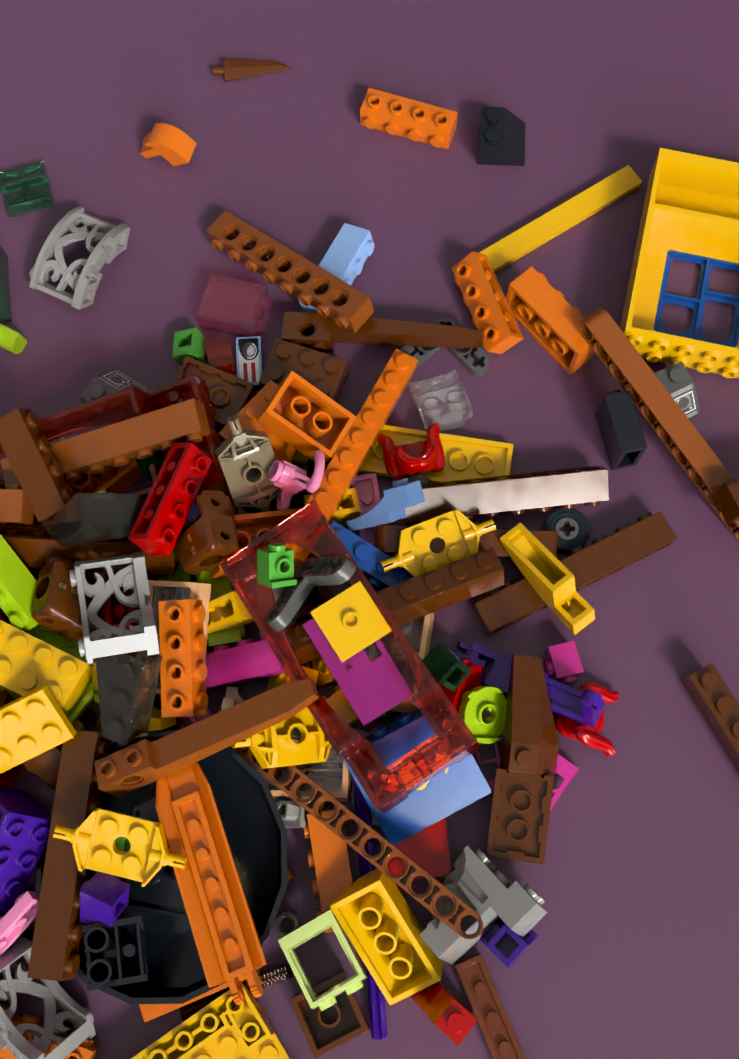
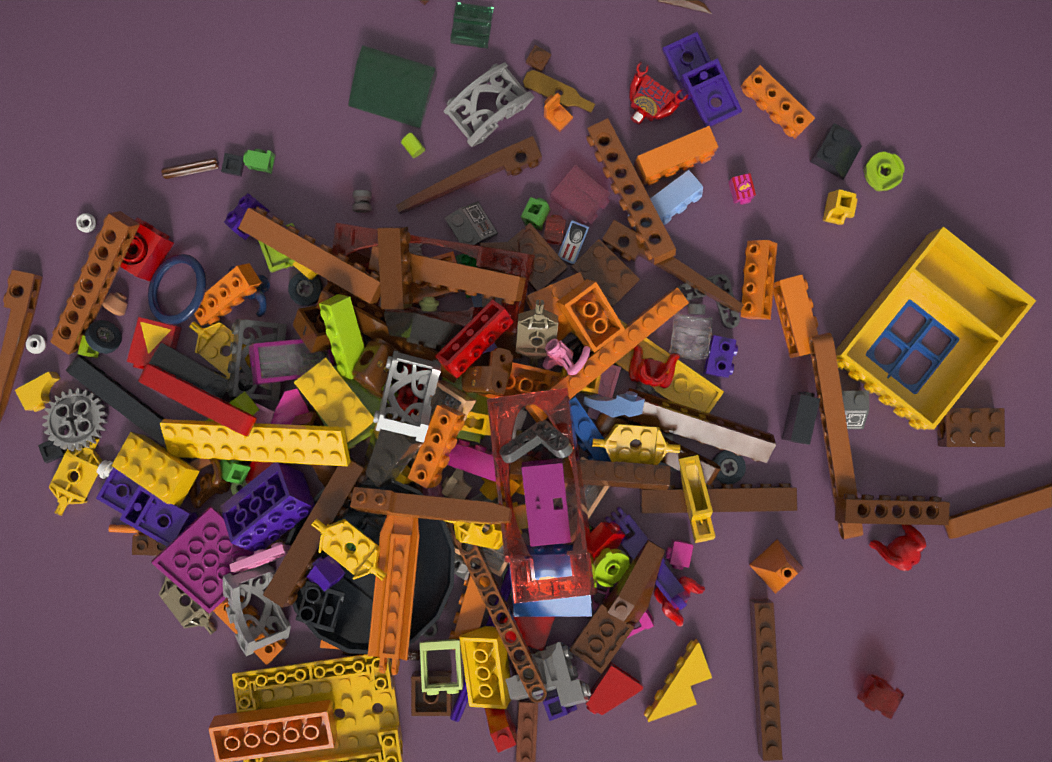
camera: 25 degrees right, 15 degrees up
orange brick [140,123,197,167] -> none
bright green brick [257,543,297,588] -> none
yellow plate [310,581,392,663] -> none
clear green brick [421,641,472,692] -> none
yellow tile [479,165,643,273] -> none
none -> reddish brown piece [396,136,542,214]
none -> pearl gold piece [523,70,595,113]
none -> reddish brown plate [526,45,552,73]
none -> orange bracket [544,93,573,132]
none -> red slope [585,661,644,715]
none -> red torso [629,62,688,125]
none -> orange brick [634,126,718,186]
none -> yellow slope [644,639,712,722]
none -> dark purple bracket [662,32,742,127]
none -> dark grey axle [688,304,706,315]
none -> dark purple brick [703,335,738,378]
none -> dark pink brick [728,173,756,205]
none -> orange slope [749,539,803,594]
none -> yellow brick [823,189,858,225]
none -> lime plate [864,152,905,191]

